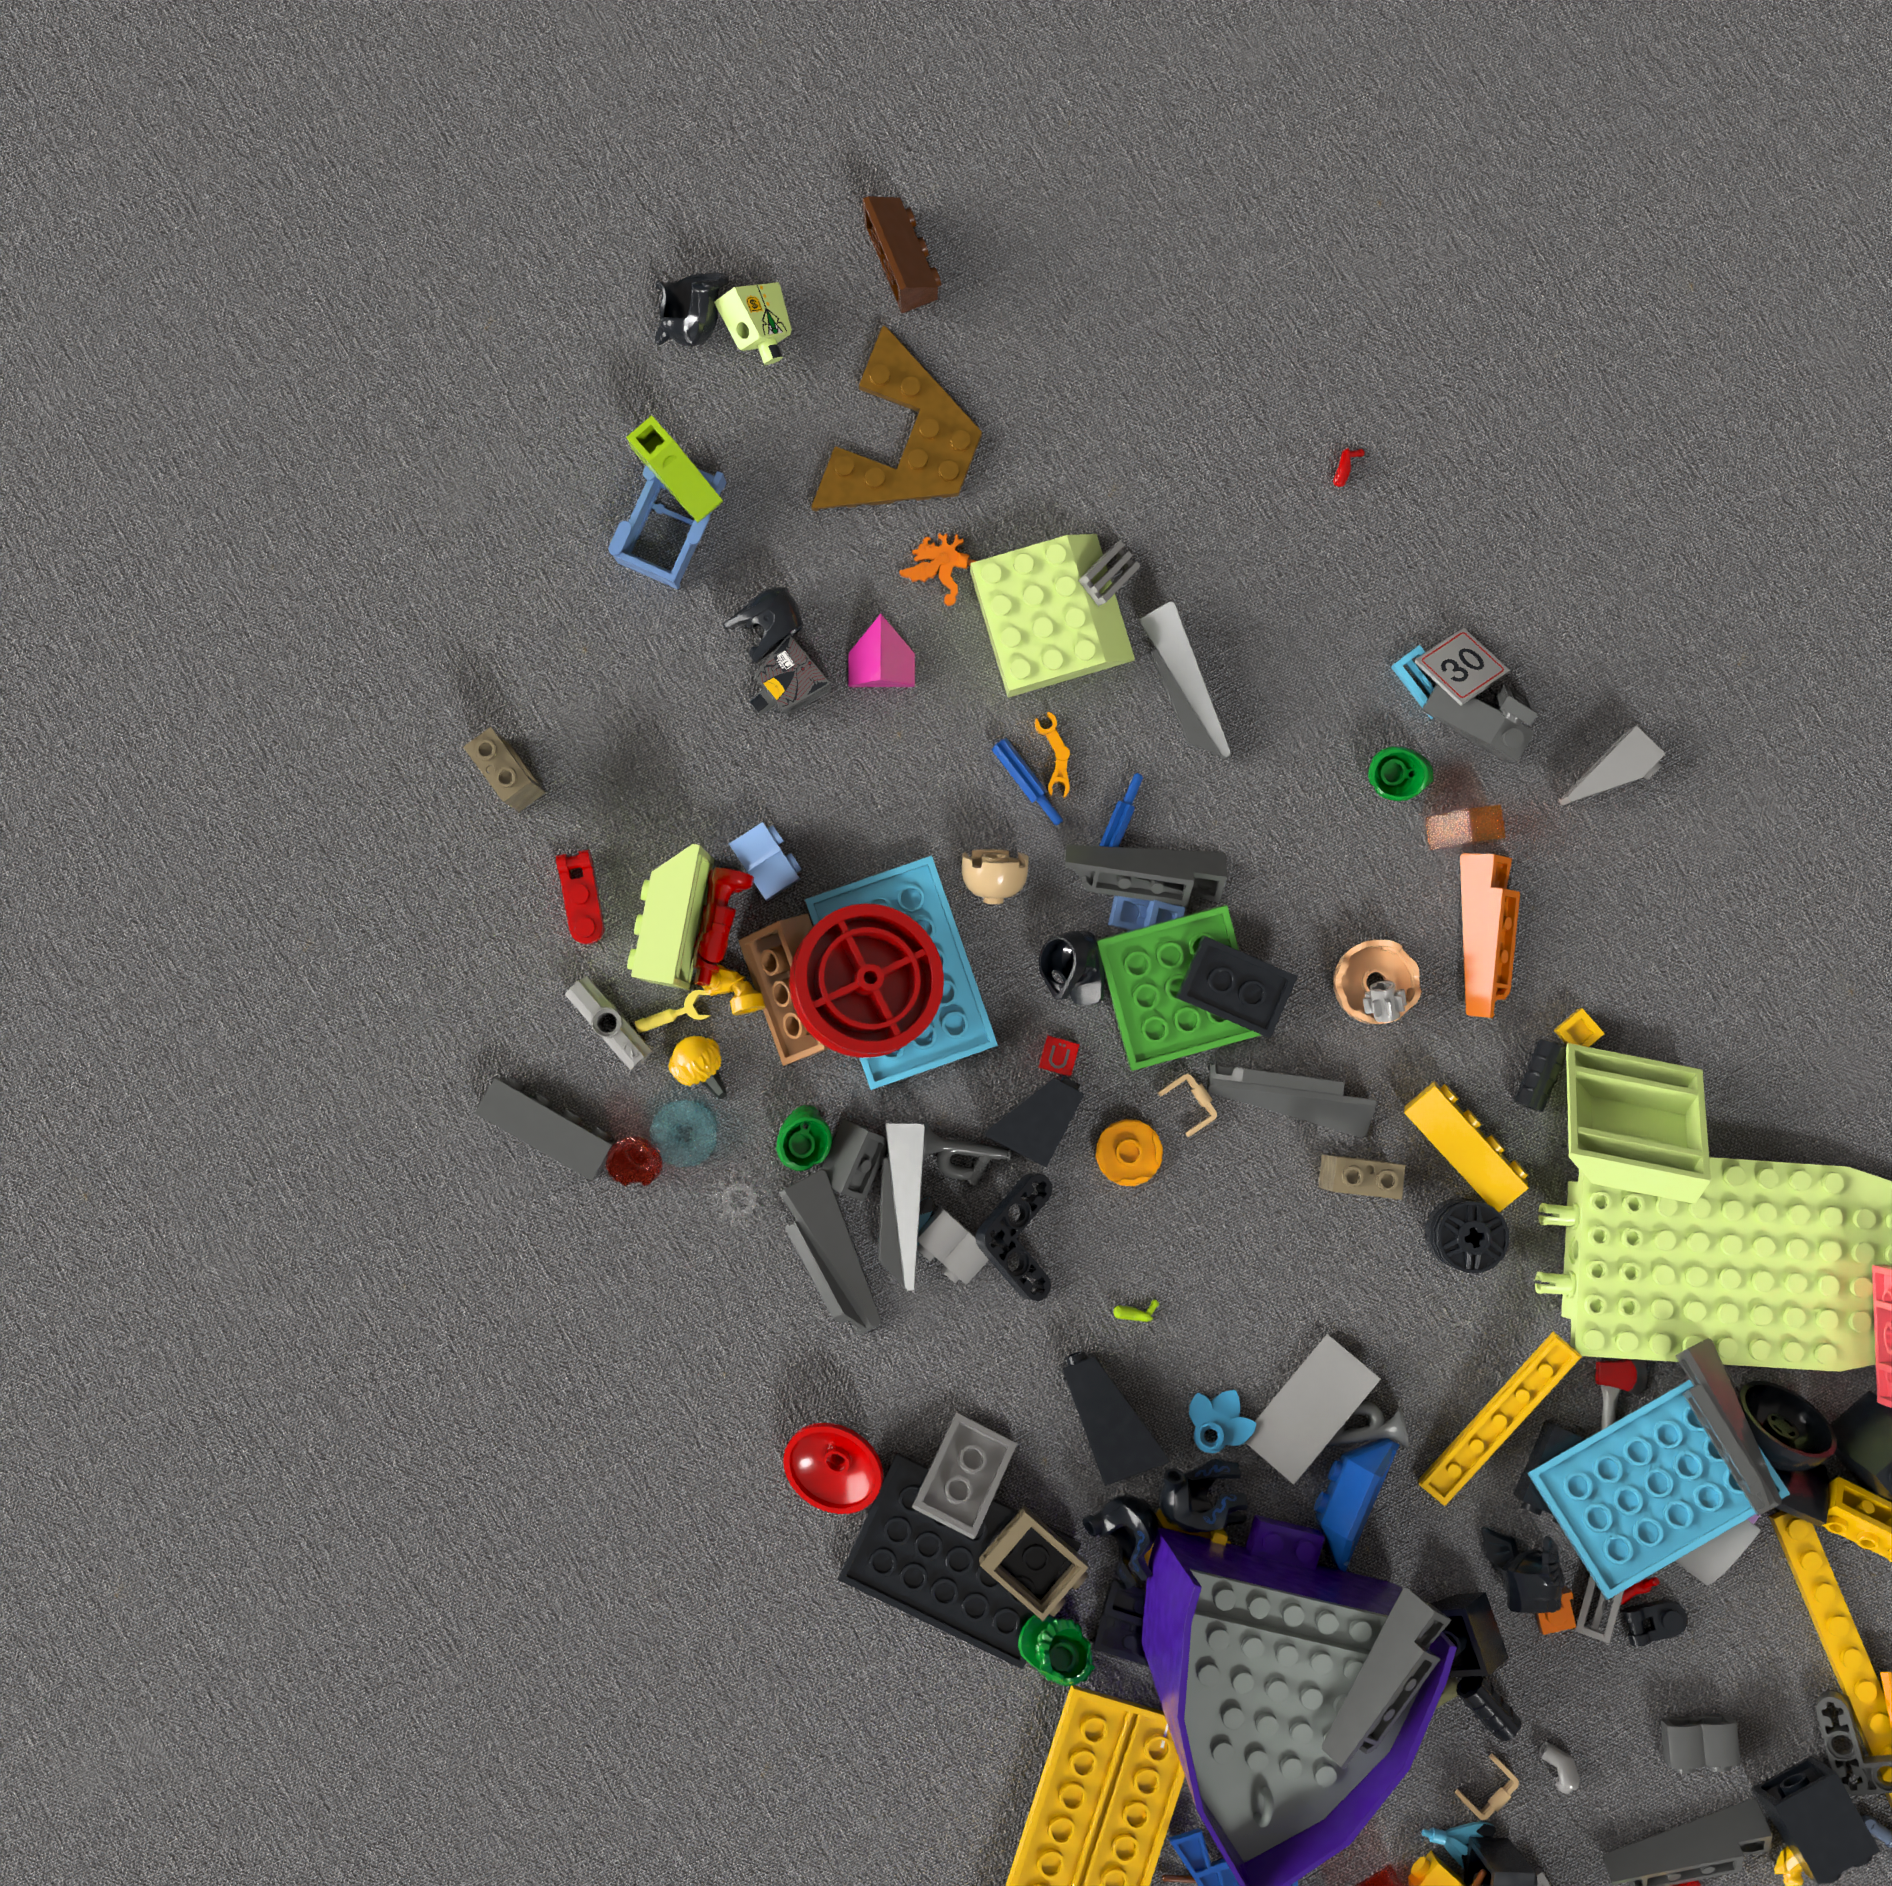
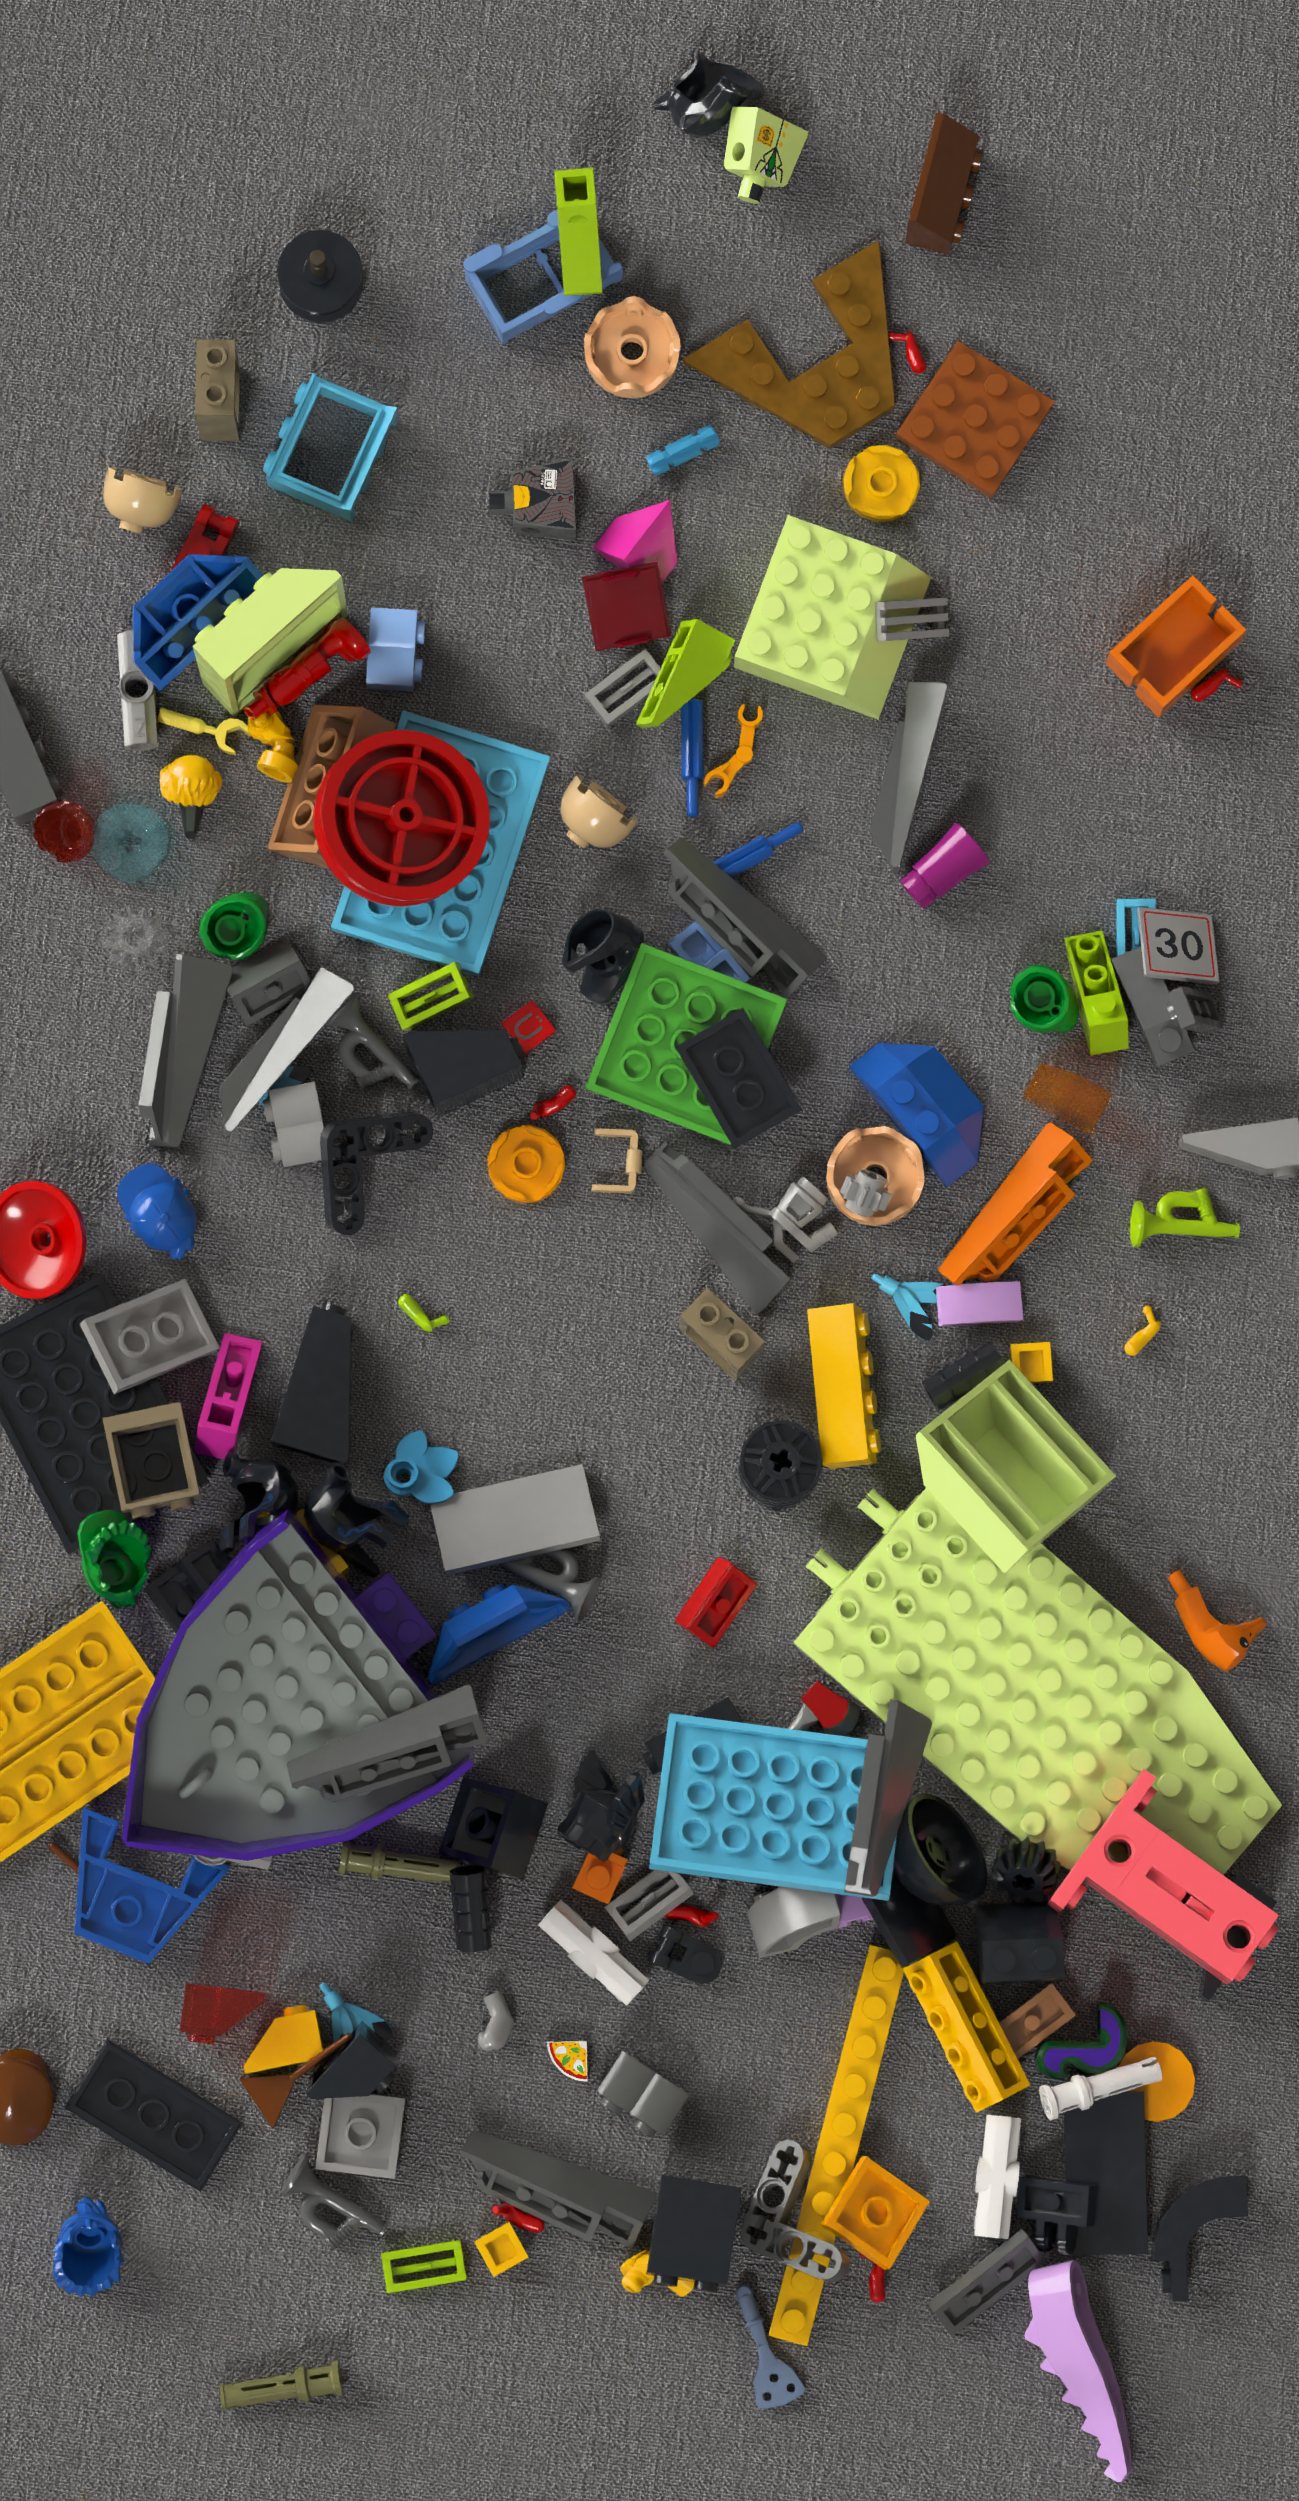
camera: 35 degrees right, 5 degrees down
black helmet [722,587,804,663] -> none
orange piece [899,533,977,606] -> none
yellow tile [1417,1331,1582,1506] -> none
tan piece [1454,1753,1519,1820] -> none
none -> tan cylinder [103,467,183,534]
none -> blue hair [117,1163,197,1260]
none -> blue wedge [132,554,264,691]
none -> dark pink slope [194,1333,263,1459]
none -> medium azure window [263,373,399,522]
none -> black wheel [277,230,363,323]
none -> lime tile [388,962,474,1031]
none -> red piece [530,1085,576,1120]
none -> white piece [538,1900,649,2006]
none -> tile [547,2041,588,2082]
none -> dark red piece [582,562,671,651]
none -> light nougat plate [584,296,680,398]
none -> light grey tile [584,649,660,728]
none -> lime slope [636,619,735,728]
none -> dark azure axle [646,425,720,475]
none -> red slope [675,1557,758,1648]
none -> light grey piece [733,1176,838,1263]
none -> yellow tile [843,445,920,522]
none -> blue wedge [849,1043,984,1188]
none -> medium azure piece [872,1274,947,1340]
none -> red piece [888,331,926,374]
none -> dark orange plate [895,341,1055,499]
none -> magenta plant [900,822,990,909]
none -> lavender slope [936,1281,1023,1326]
none -> black gear [992,1836,1061,1904]
none -> lime slope [1064,931,1129,1056]
none -> orange piece [1105,575,1247,718]
none -> yellow piece [1124,1305,1161,1356]
none -> lime piece [1130,1188,1240,1248]
none -> orange animal [1167,1570,1267,1672]

